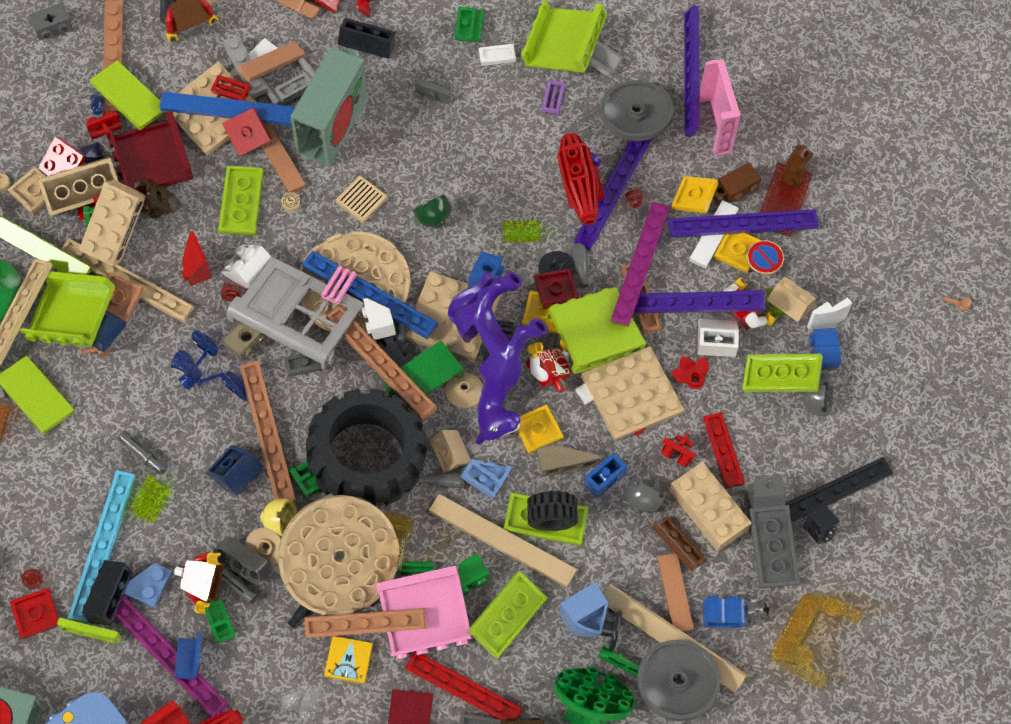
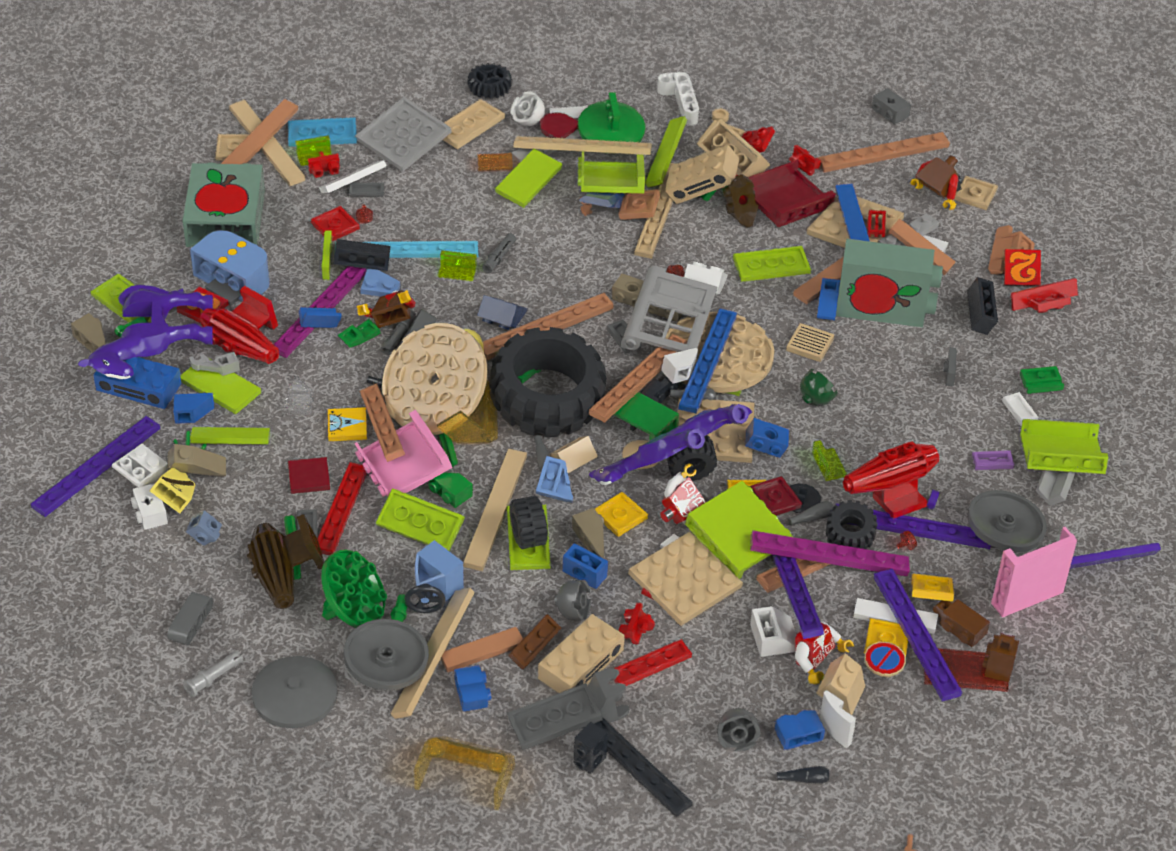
camera: 75 degrees right, 20 degrees down
dark blue slope [80,142,103,164] -> none
lime tile [90,60,166,130] -> none
clear blue arm [90,94,105,115] -> none
clear blue plant [171,330,246,402] -> none
red slope [181,231,212,286] -> none
plate [222,107,272,156] -> none
tan tile [281,192,300,212] -> none
bright pink tile [321,265,356,305] -> none
red plate [672,356,709,389] -> none
lime tile [742,354,823,392] -> none
flat silver gear [745,597,770,624] -> none
none -> black piece [777,766,829,784]
none -> blue slope [817,278,840,321]
none -> black tyre [826,500,877,549]

